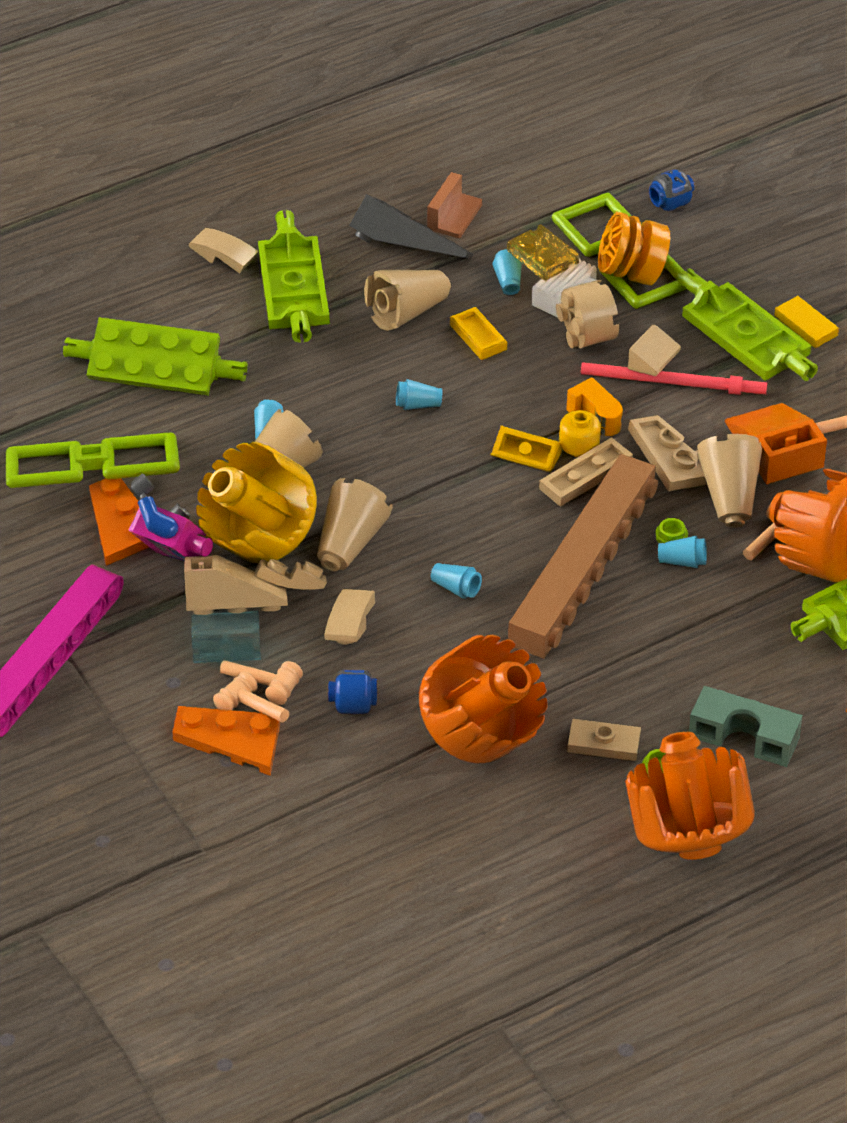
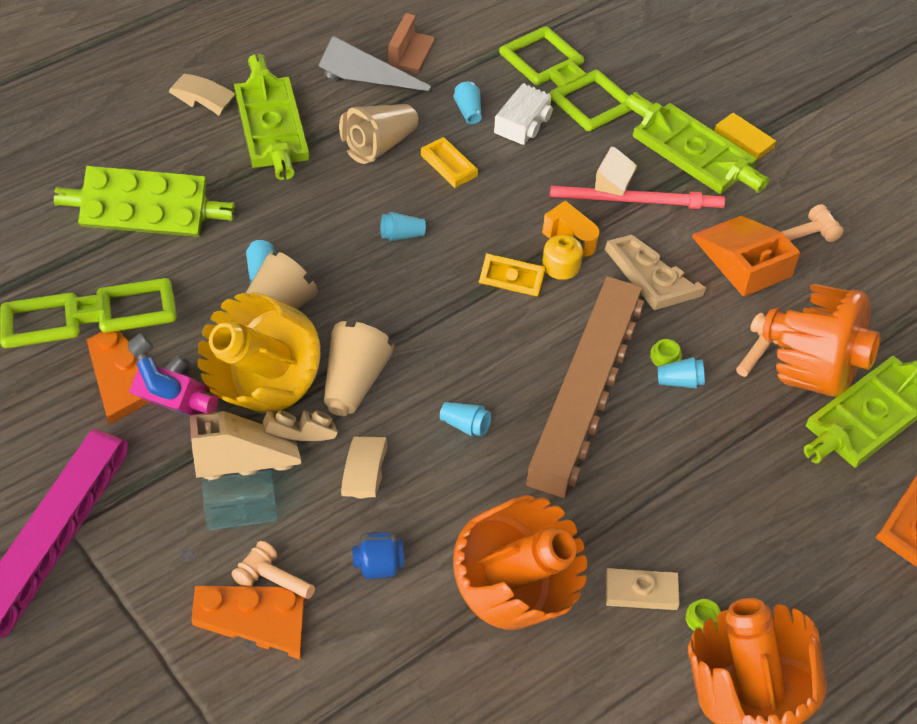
camera: 10 degrees left, 5 degrees up
light nougat piece [220,660,303,705] -> none
clear yellow plate [507,224,579,281] -> none
tan plate [539,437,633,507] -> none
tan brick [556,280,619,349] -> none
light orange wheel [598,212,670,286] -> none
blue head [649,169,694,211] -> none
sand green arch [689,686,803,767] -> none
tan cone [697,434,762,528] -> none

